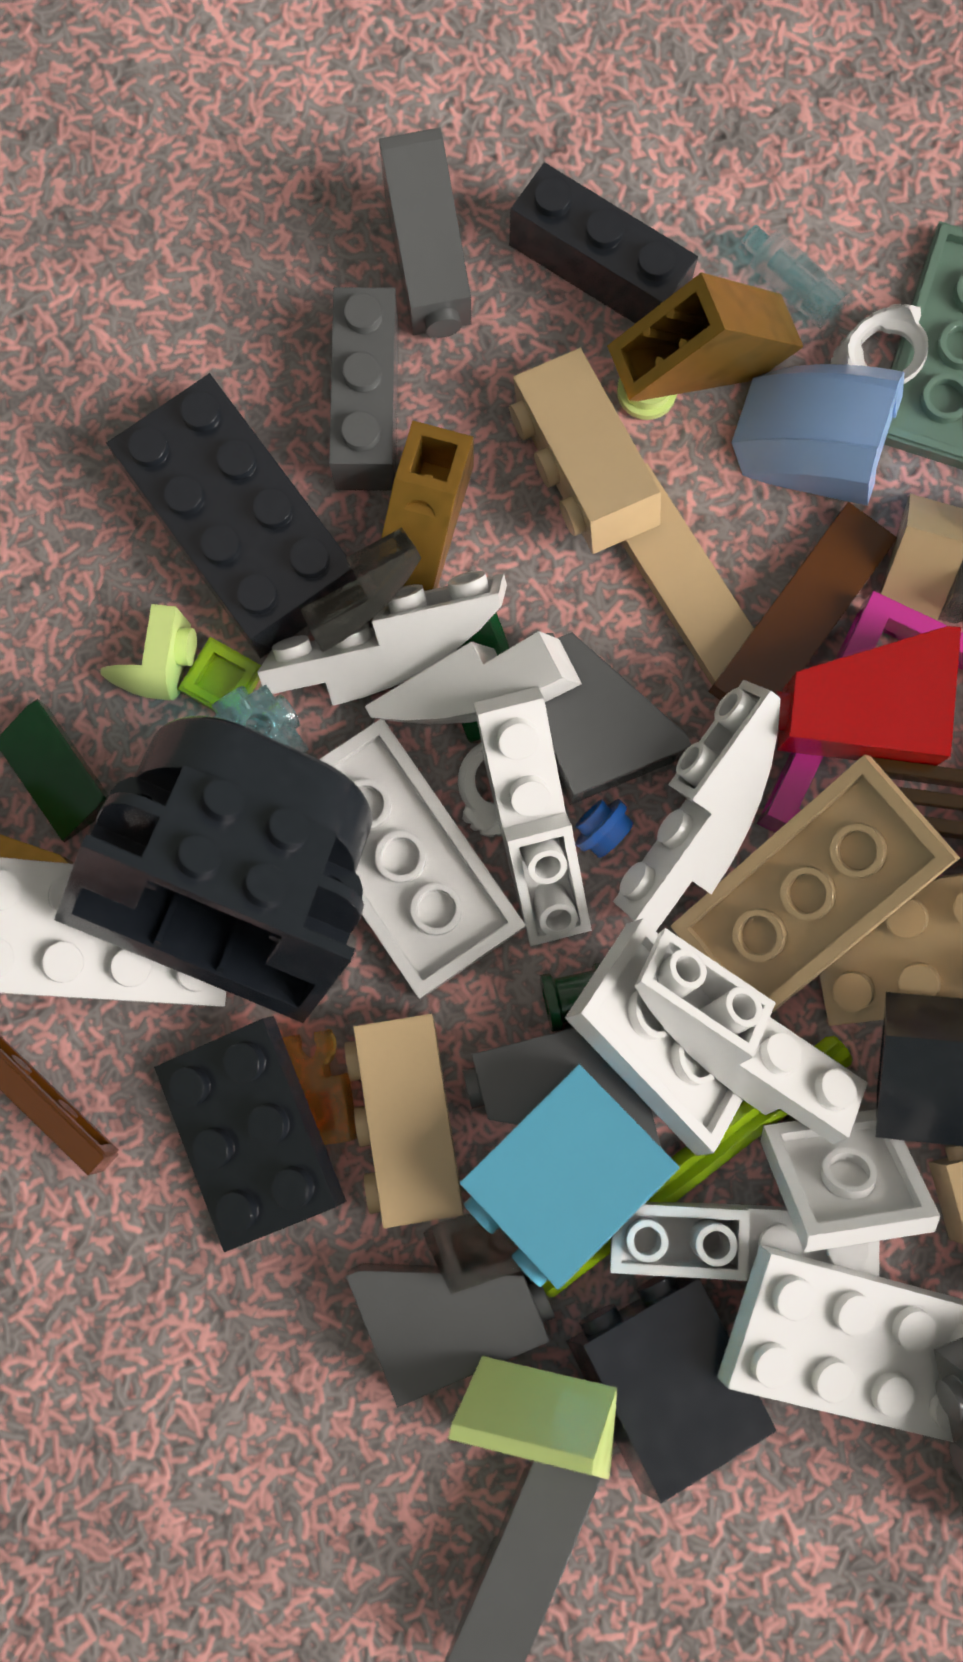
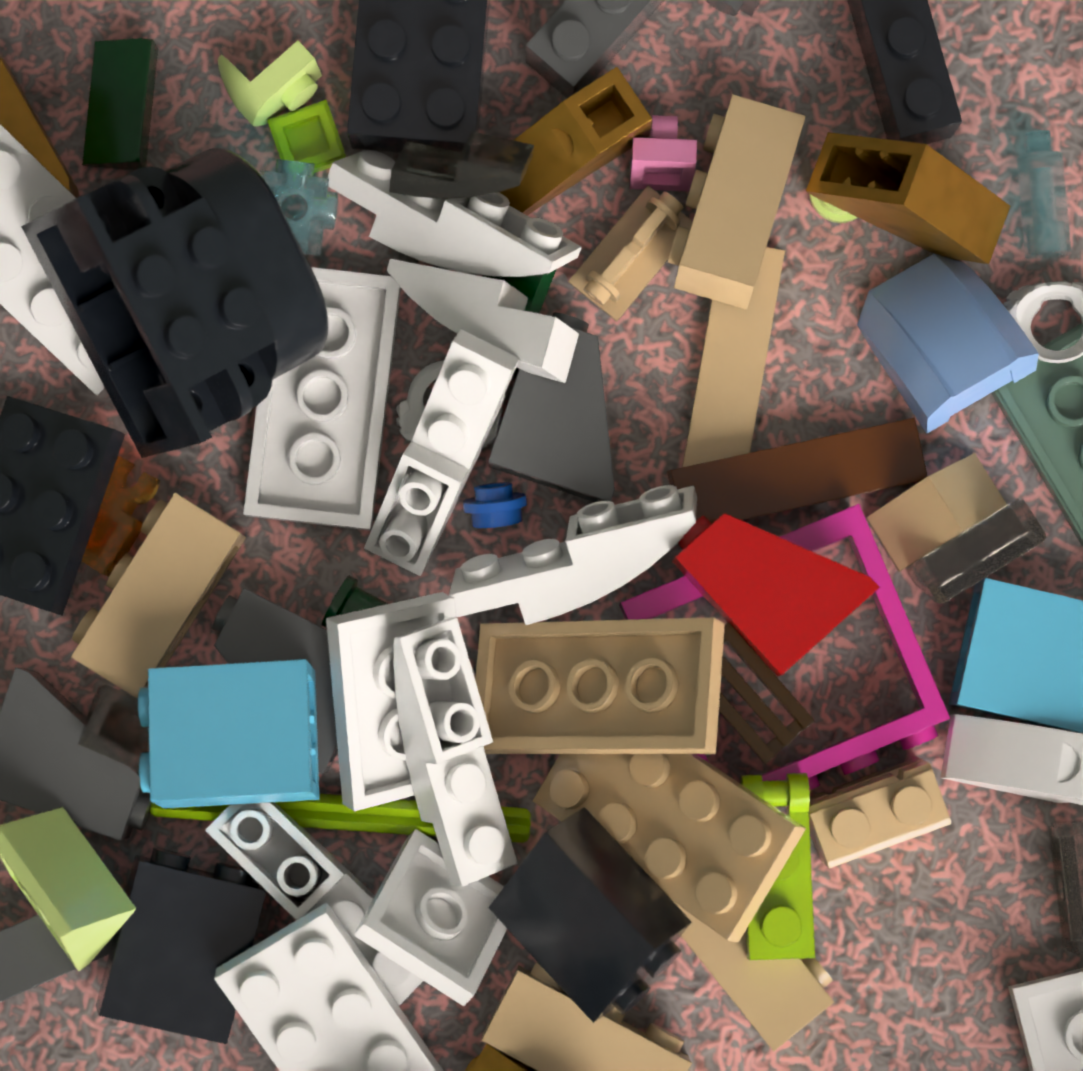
camera: 40 degrees right, 5 degrees up
none -> tan hinge [568,185,693,322]
none -> bright pink tile [630,115,697,192]

